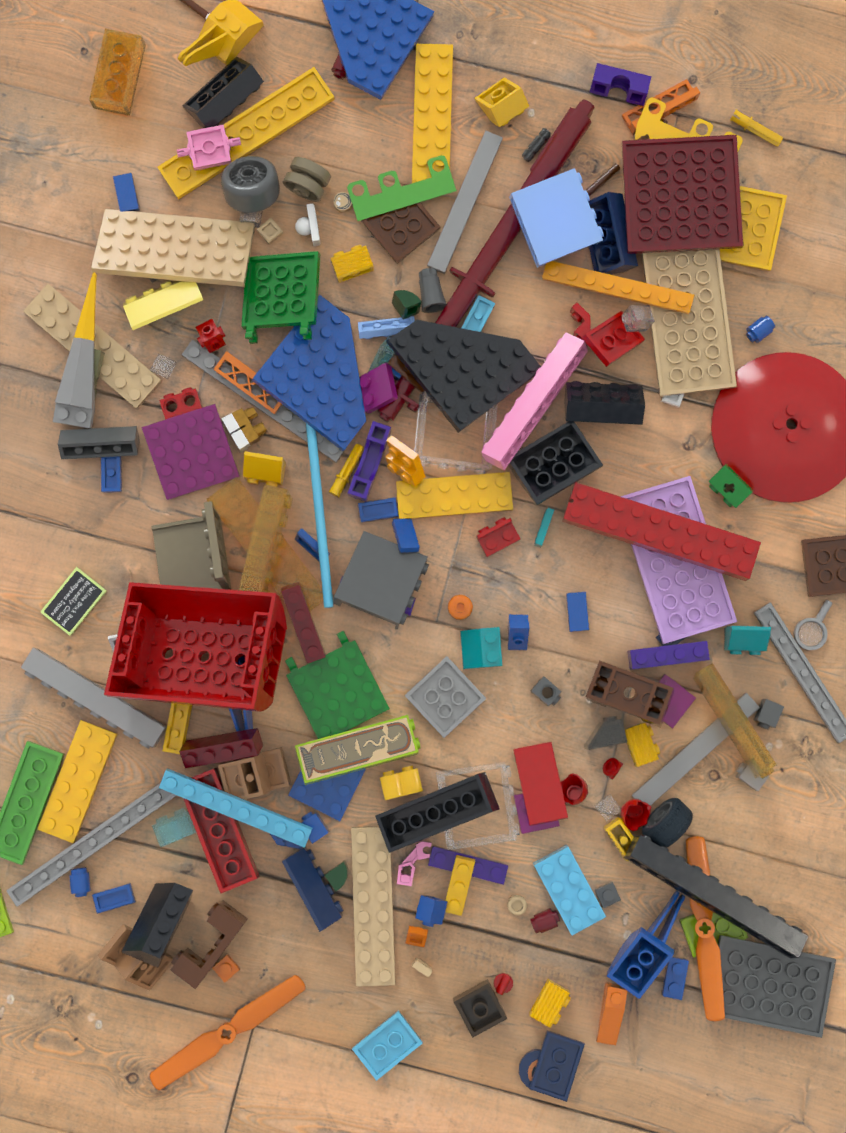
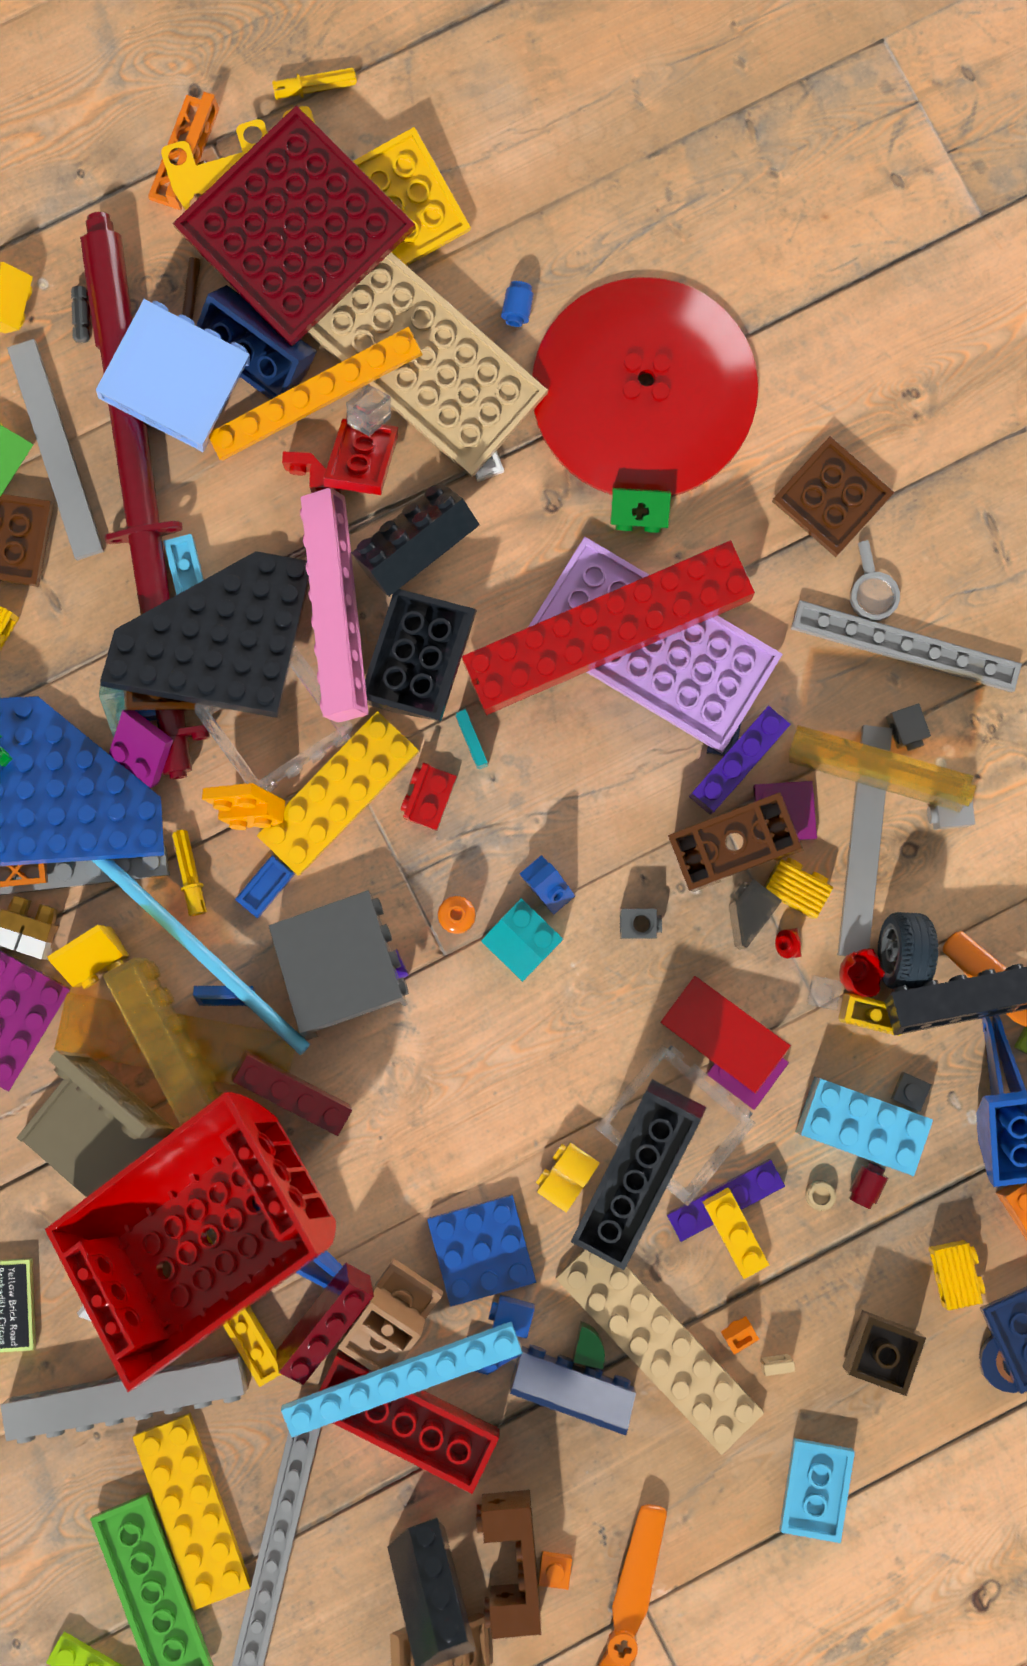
camera: 40 degrees left, 0 degrees up
blue brick [69,868,91,897] -> none
blue tile [92,883,136,914] -> none
clear light blue brick [152,808,196,848] -> none
green plate [285,631,390,739] -> none
brick [295,715,421,785] -> none
dark purple arch [348,421,391,502] -> none
light blue plate [358,316,415,339] -> none
dark green brick [392,290,422,320] -> none
blue tile [392,519,420,552] -> none
bright pink piece [397,841,432,886] -> none
light grey plate [404,656,486,738] -> none
blue brick [415,895,448,927] -> none
dark grey plant [419,268,447,313] -> none
red plate [494,973,513,995] -> none
red hair [560,773,588,805] -> none
blue tile [566,592,589,632] -> none
dark purple arch [589,63,652,106] -> none
teal slope [724,626,771,655] -> none

